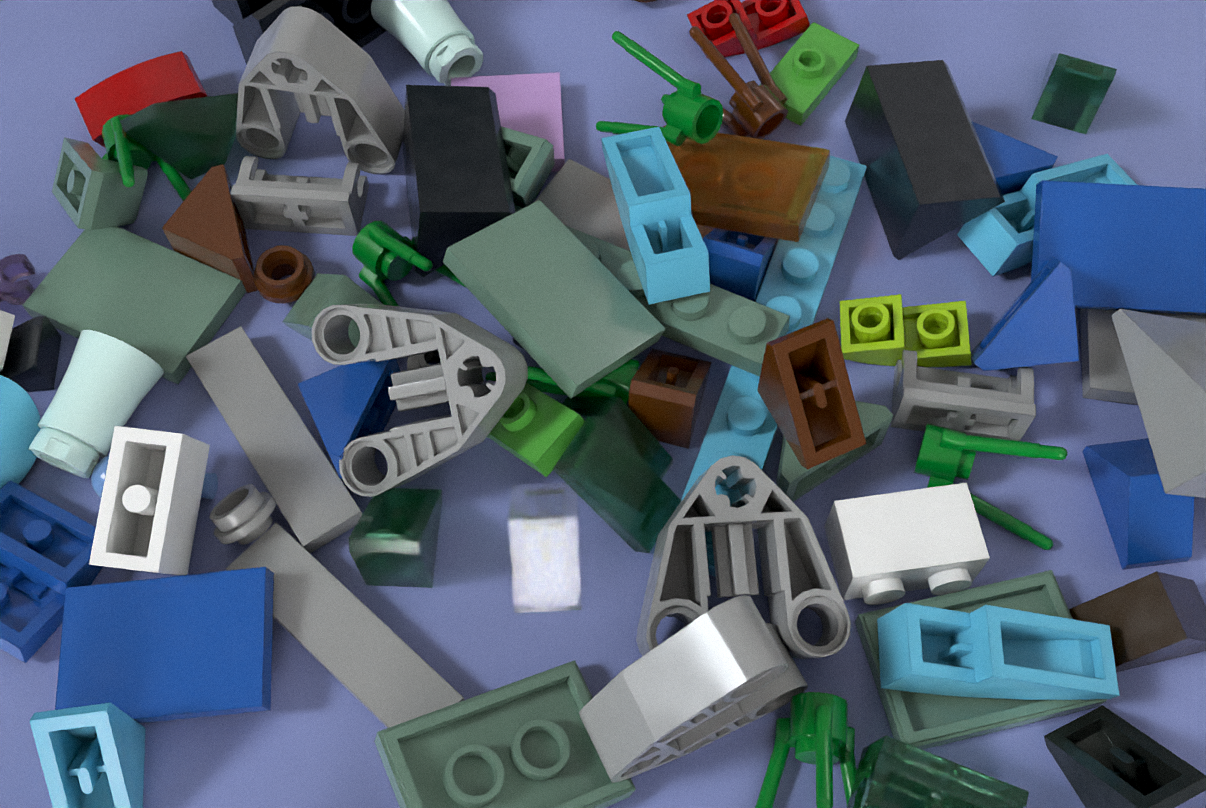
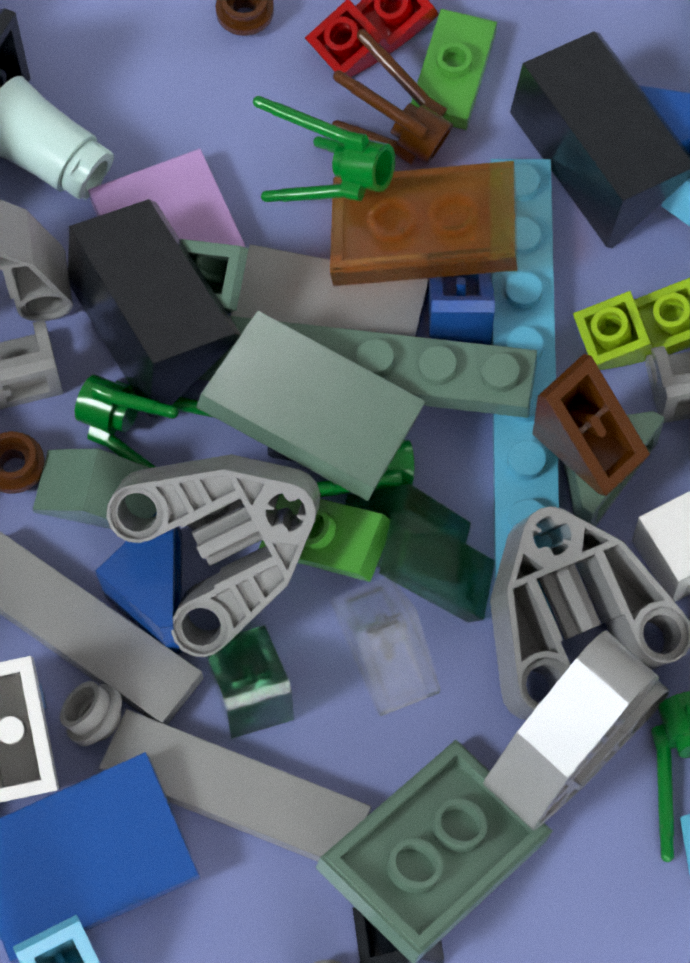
camera: 20 degrees left, 5 degrees up
medium azure slope [601,127,710,304] -> none
reddish brown slope [628,348,712,449] -> none

